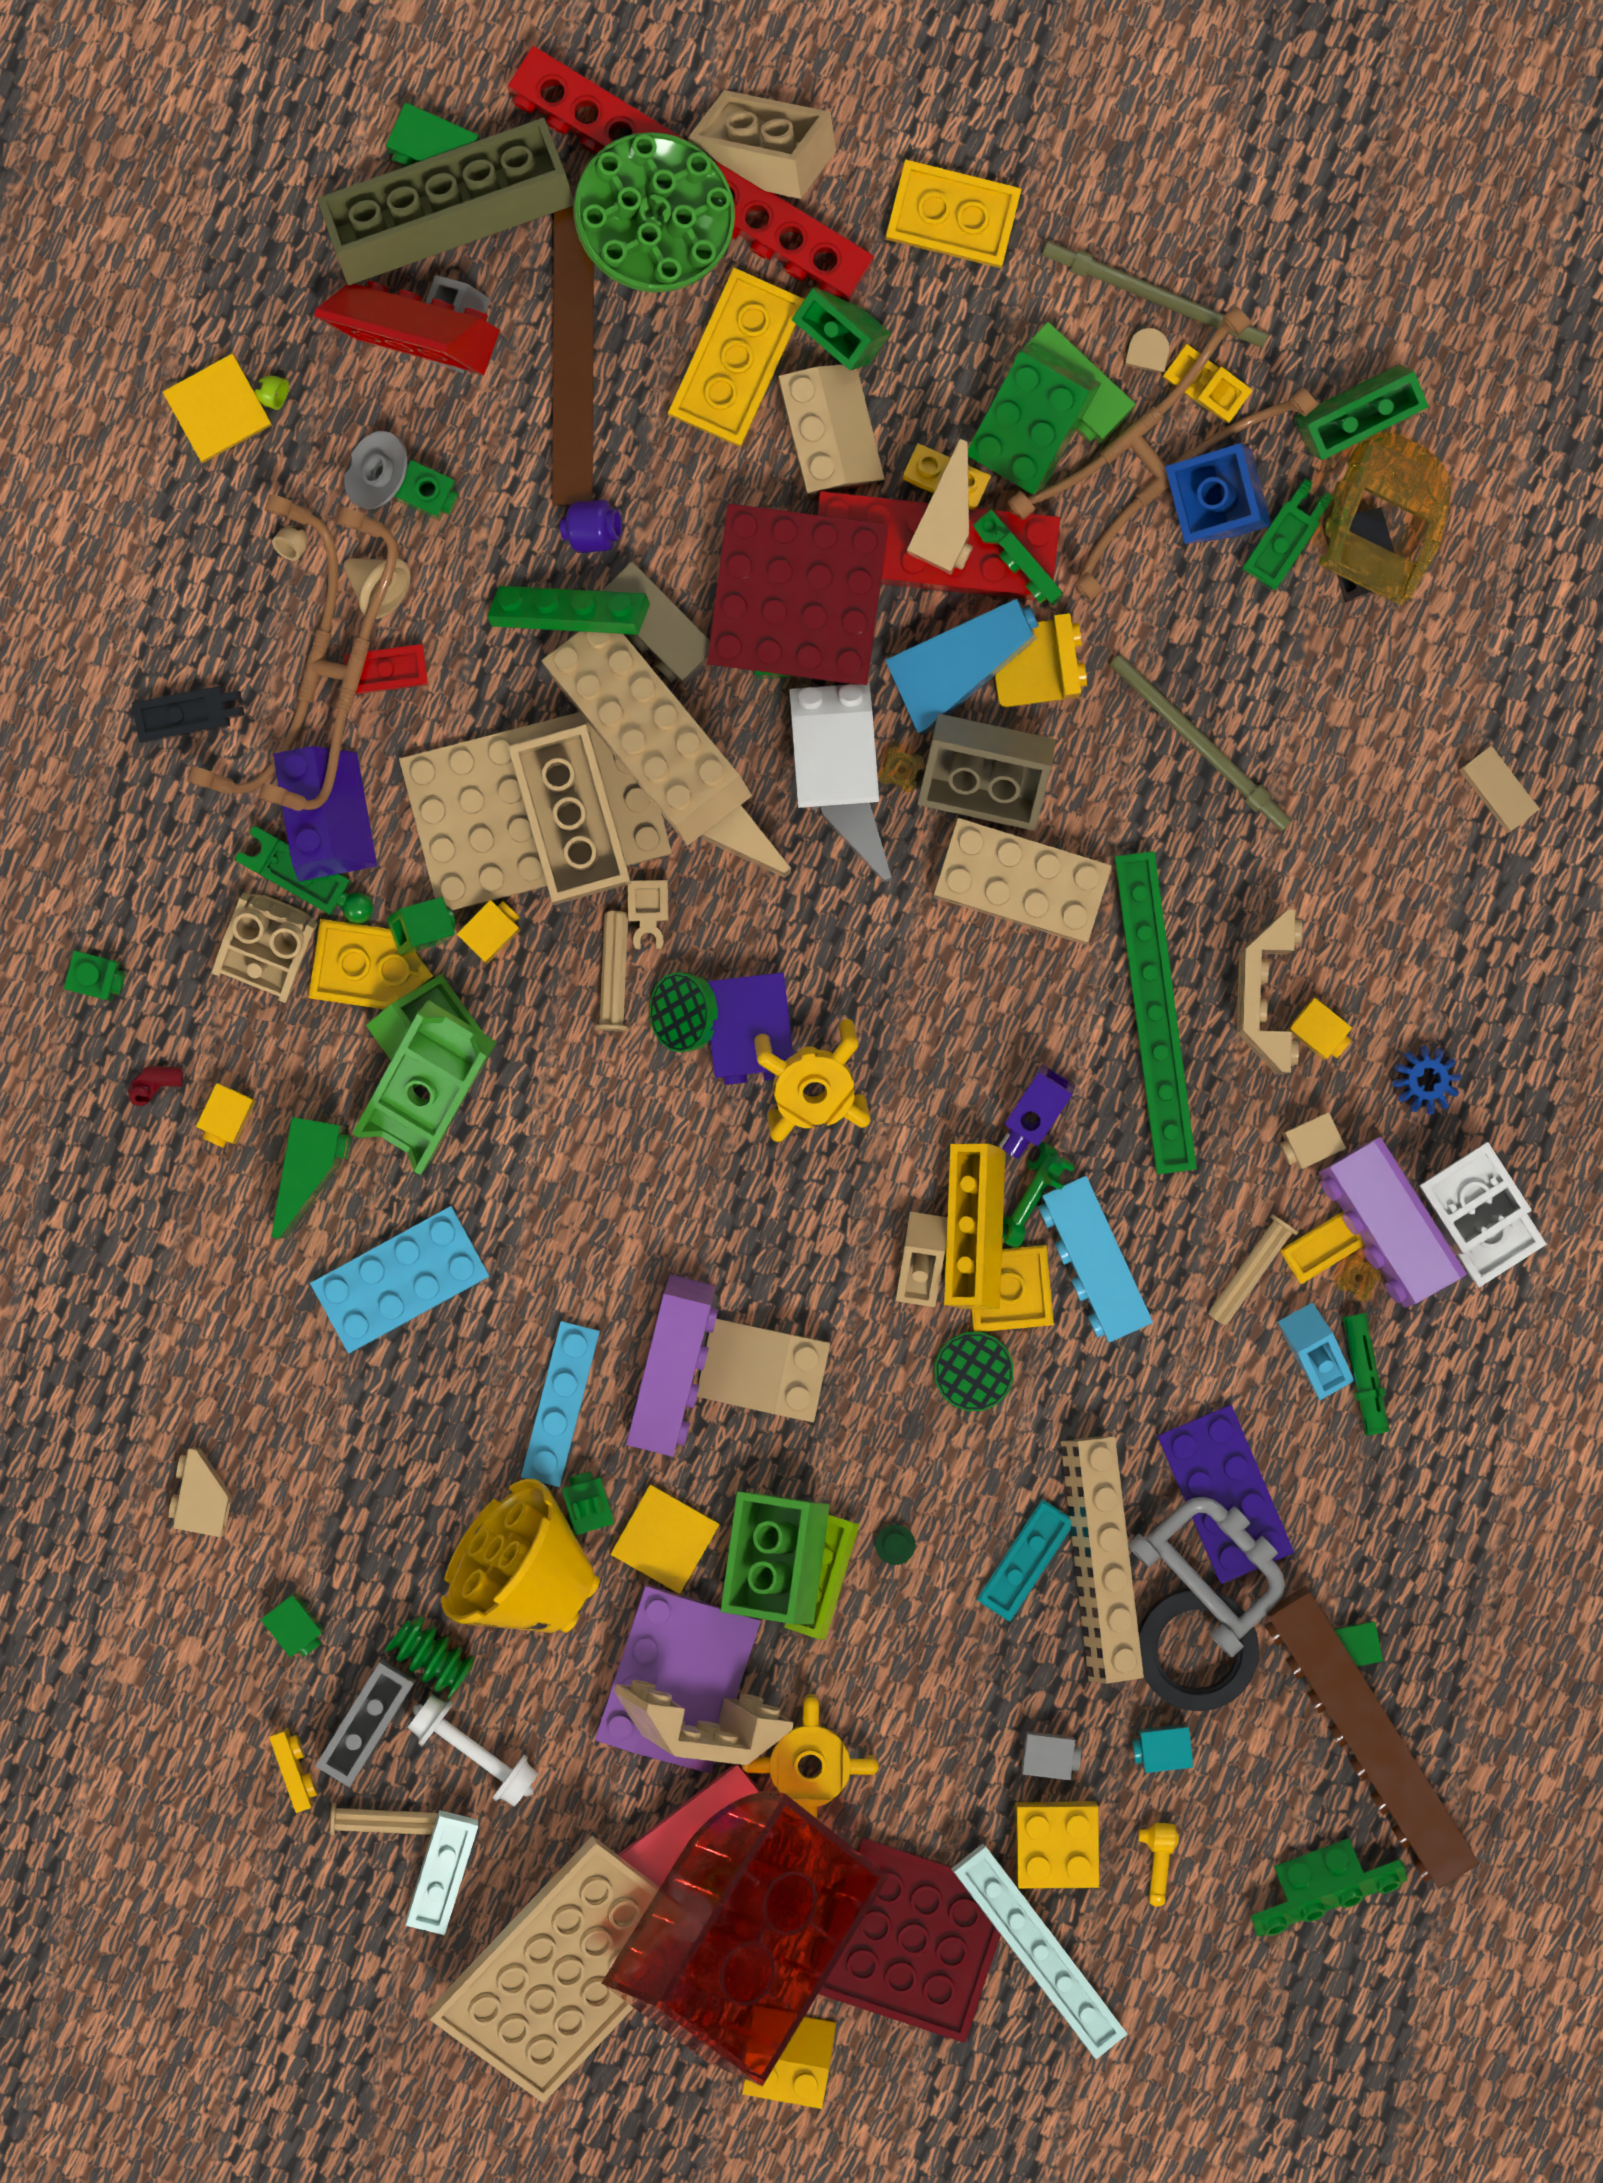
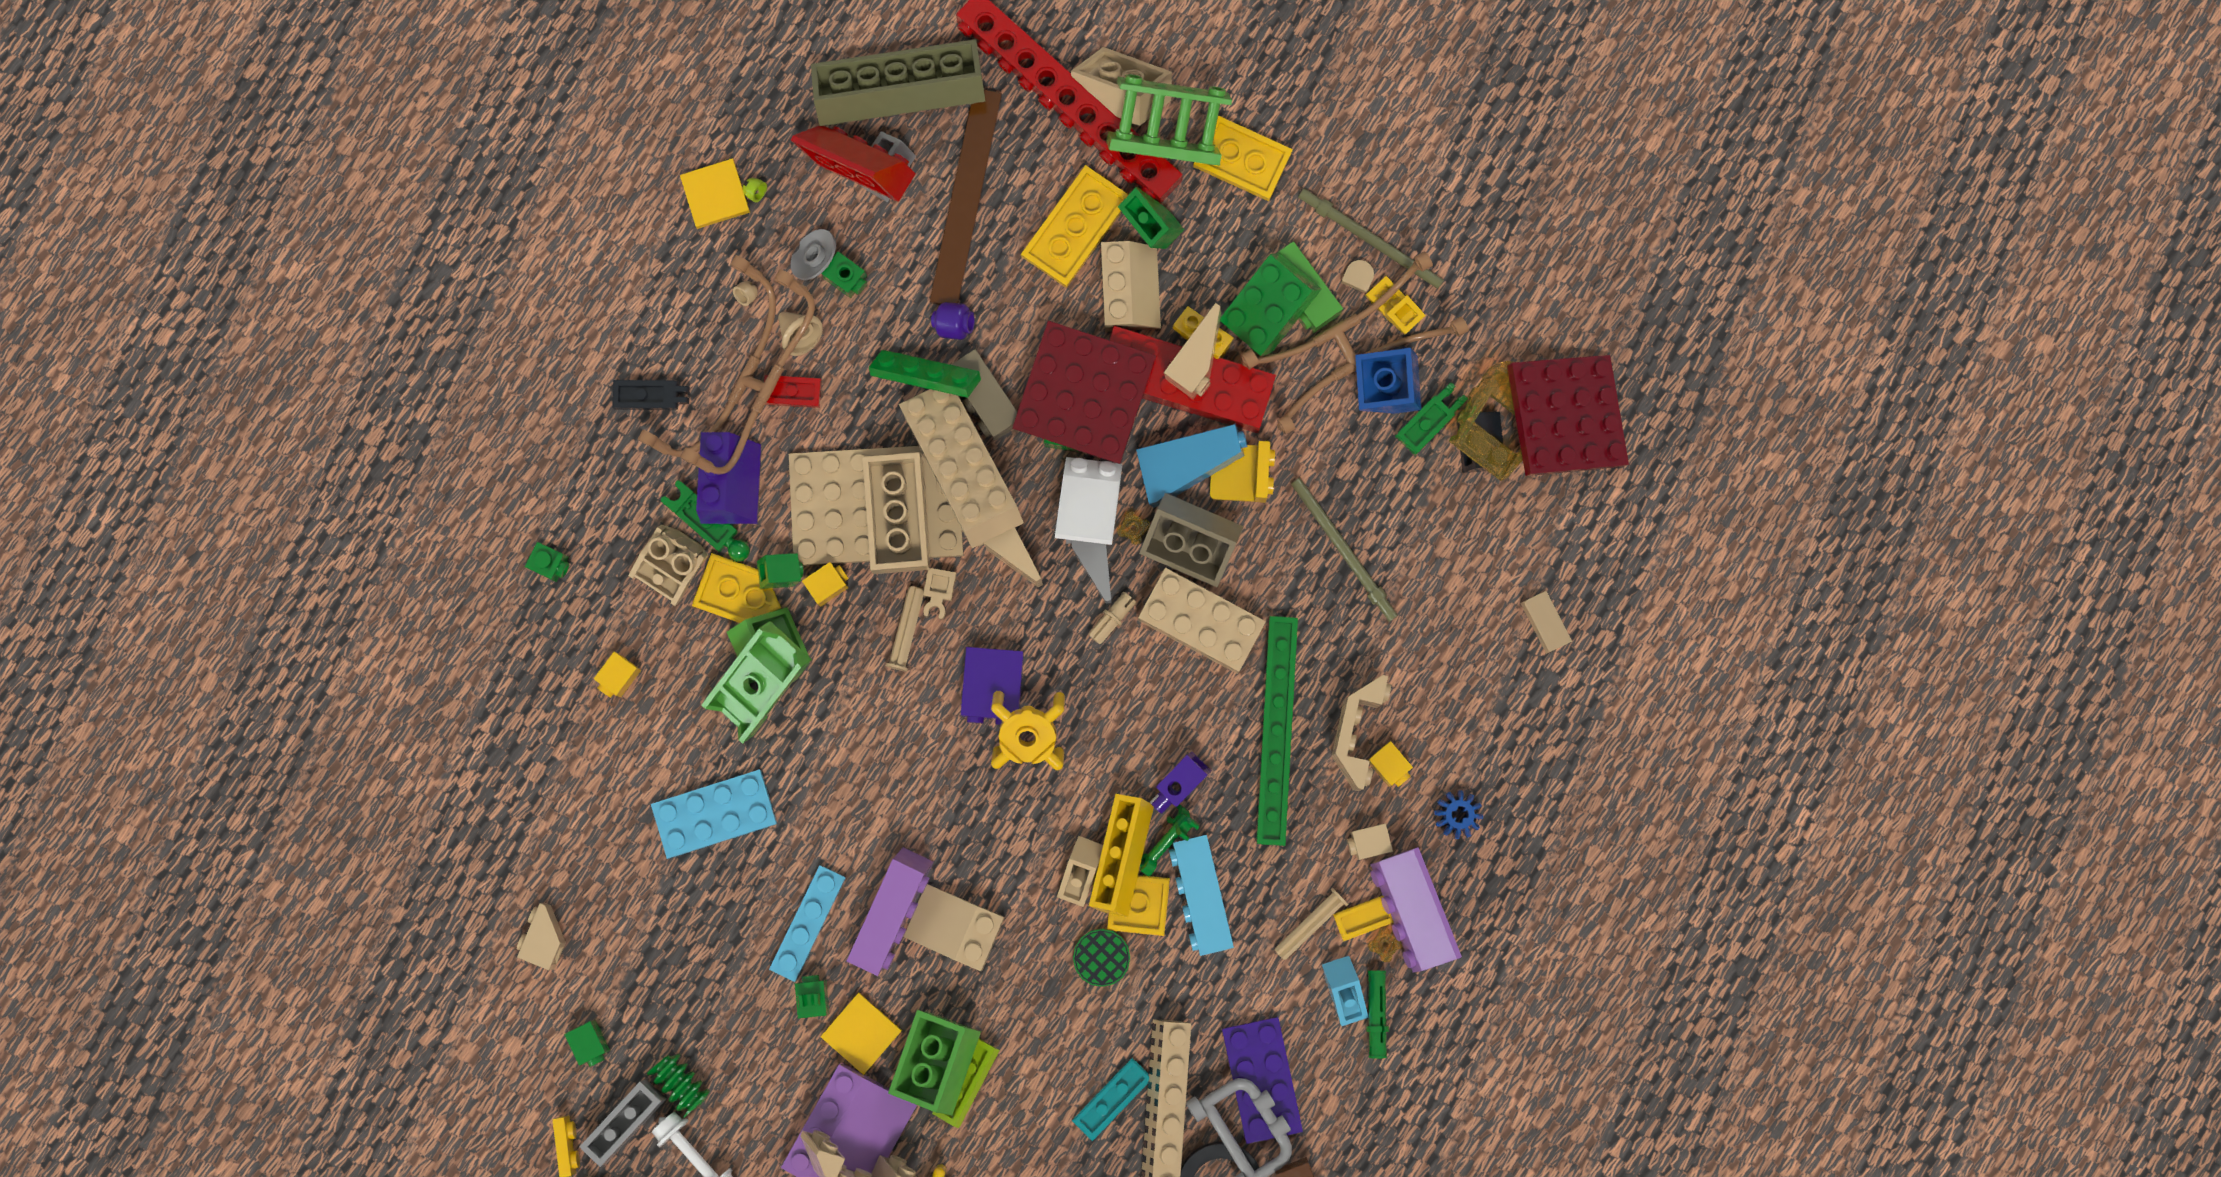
camera: 20 degrees right, 5 degrees down
dark red arm [128,1066,183,1106] -> none
green slope [271,1117,352,1239] -> none
green slope [386,102,480,168] -> none
yellow cone [441,1479,600,1633] -> none
bright green bracket [573,133,735,293] -> none
tile [649,972,718,1053] -> none
dark green plate [875,1524,916,1565] -> none
green hinge [973,509,1064,606] -> none
green brick [1293,364,1429,460] -> none
white bracket [1418,1142,1547,1288] -> none
none -> tan axle [1089,592,1137,644]
none -> bright green fence [1106,74,1232,166]
none -> dark red plate [1507,355,1629,476]

